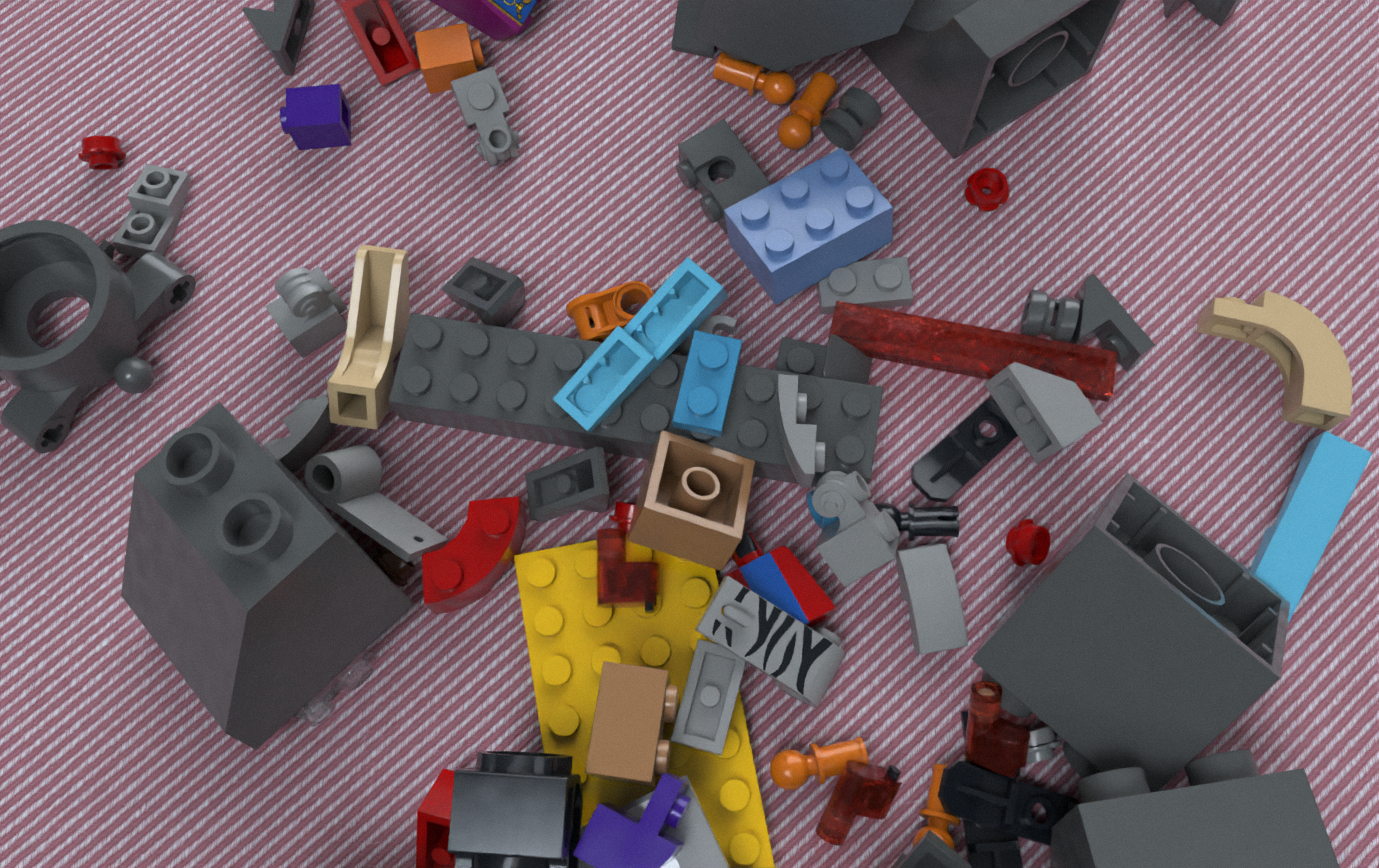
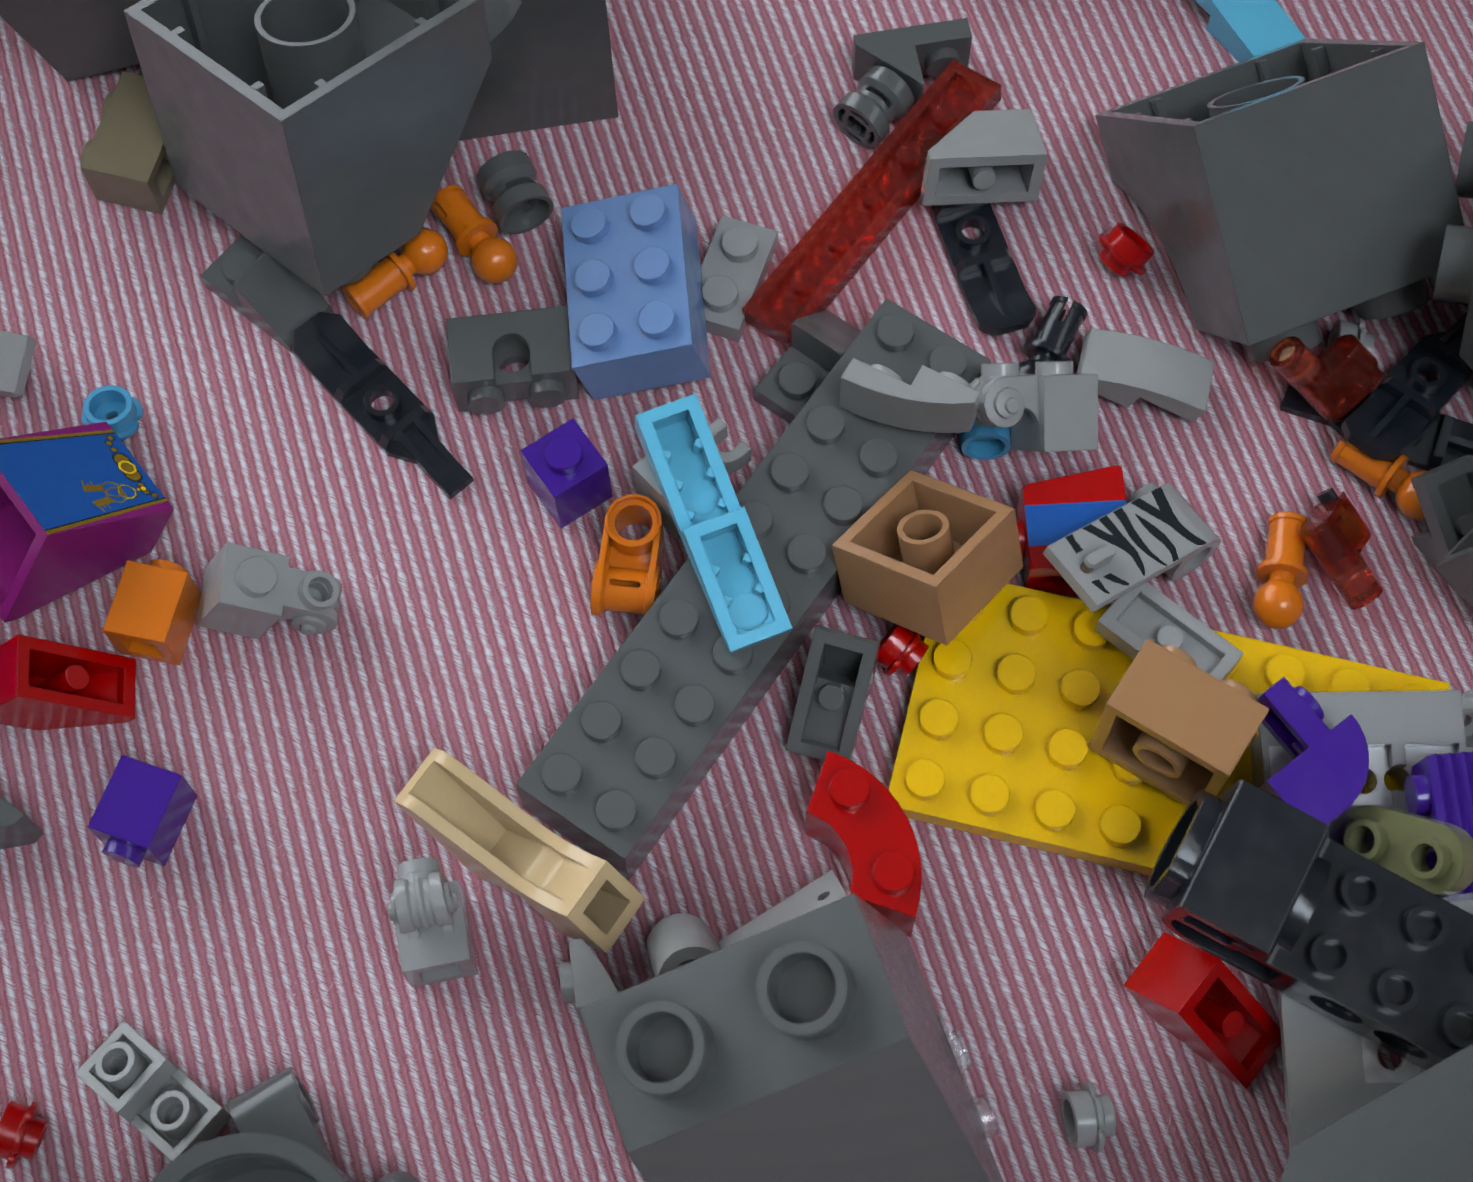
camera: 65 degrees left, 5 degrees down
dark grey slope [441,257,526,327] -> none
clear red piece [596,528,660,613] -> none
dark azure plate [672,330,742,437] -> none
red plate [964,168,1009,212] -> none
none -> black piece [293,312,474,500]
none -> dark purple brick [520,418,613,529]
none -> light grey plate [1061,1082,1116,1153]

